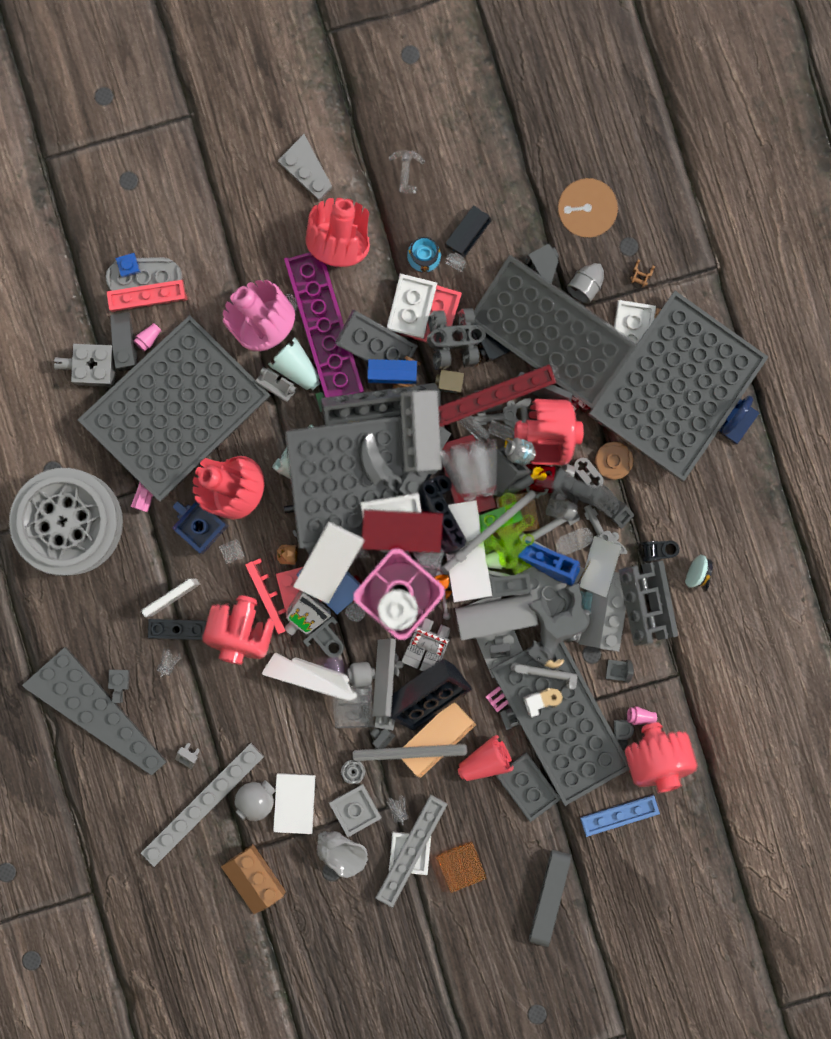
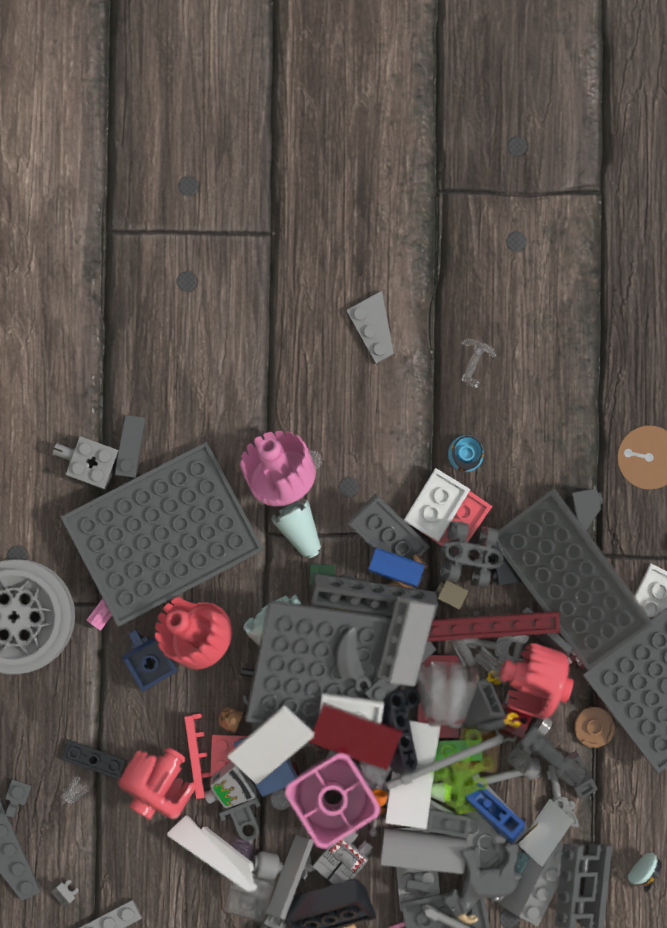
camera: 15 degrees right, 0 degrees up
light grey tile [106,258,183,291] -> none
coral hinge [107,280,187,312] -> none
blue plate [116,253,141,278] -> none
bright pink cone [133,323,161,352] -> none
white tile [142,579,200,617] -> none
clear tile [219,539,245,564] -> none
light grey hinge [255,367,296,402] -> none
magenta tile [284,252,364,398] -> none
coral piece [305,198,370,267] -> none
white tile [378,590,418,630] -> none
black piece [445,205,492,258] -> none
clear plate [446,252,466,272] -> none
head [505,438,536,466] -> none
clear tile [556,528,593,555] -> none
light grey helmet [566,263,604,304] -> none
light grey beam [573,458,604,489] -> none
black piece [641,541,680,561] -> none

